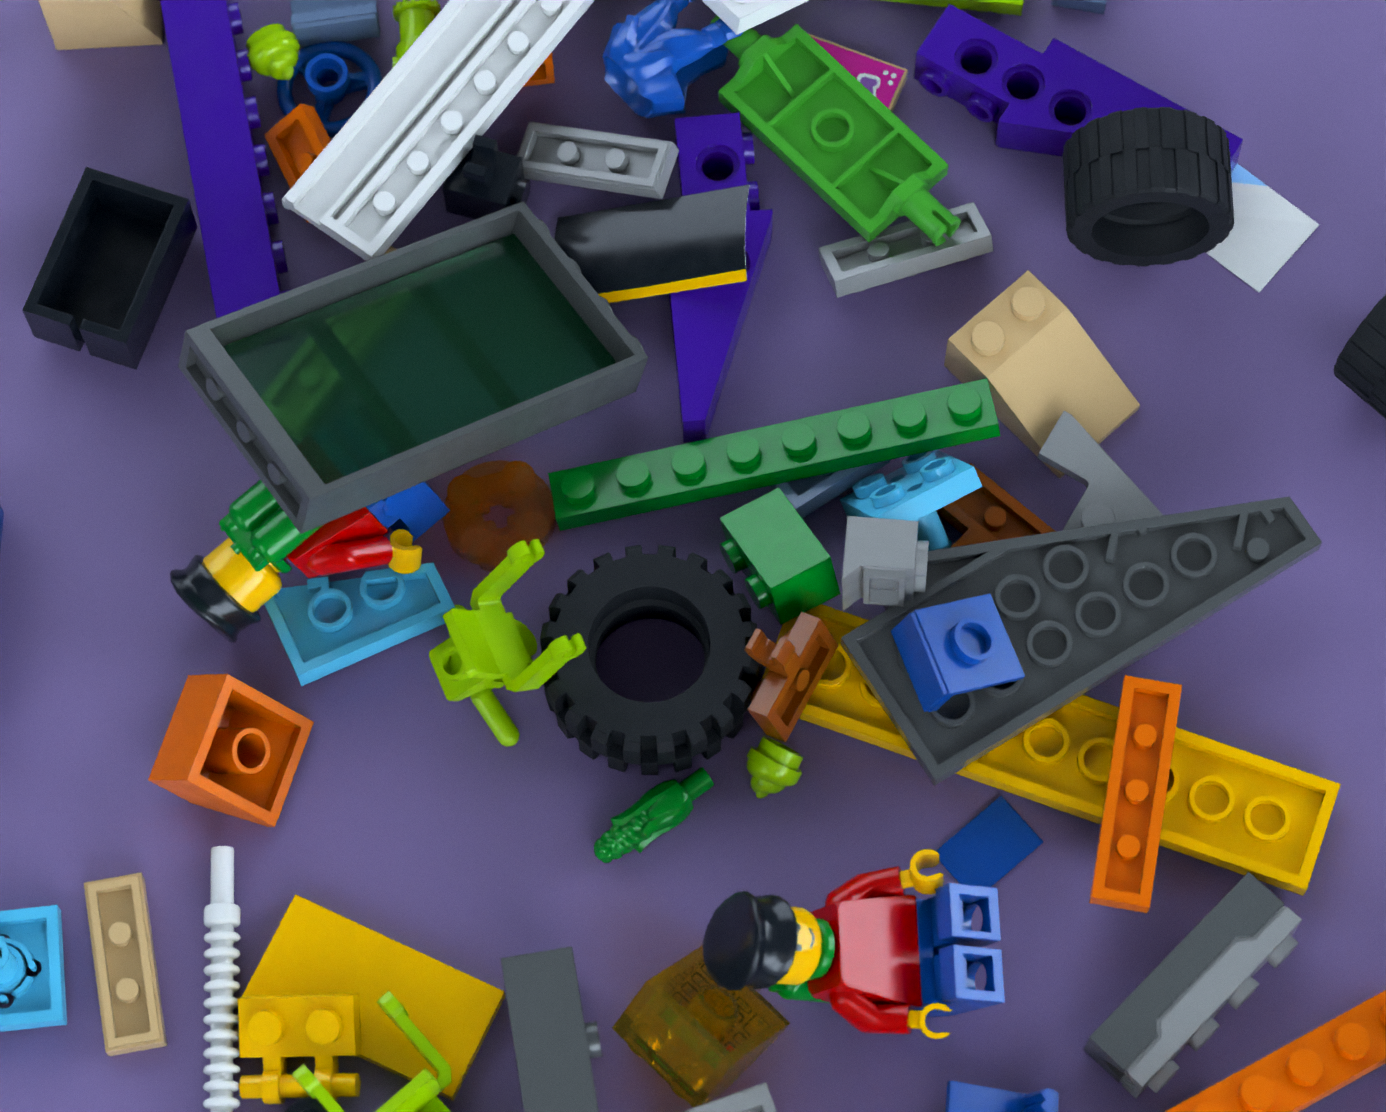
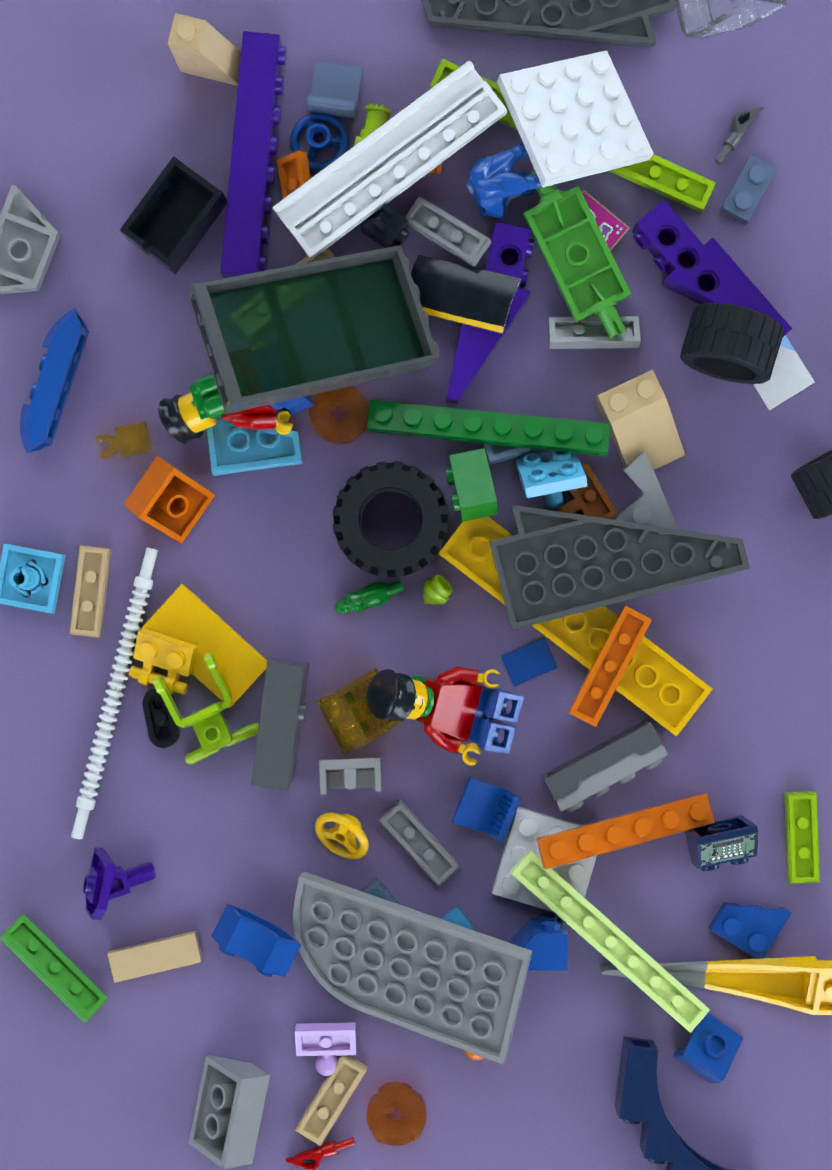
camera: 15 degrees right, 20 degrees up
lime plate [246,24,300,80] -> none
lime piece [429,539,586,747] -> none
dark orange plate [745,612,839,742] -> none
light grey window [842,516,929,611] -> none
blue piece [891,593,1025,712] -> none
none -> clear yellow plate [95,421,153,459]

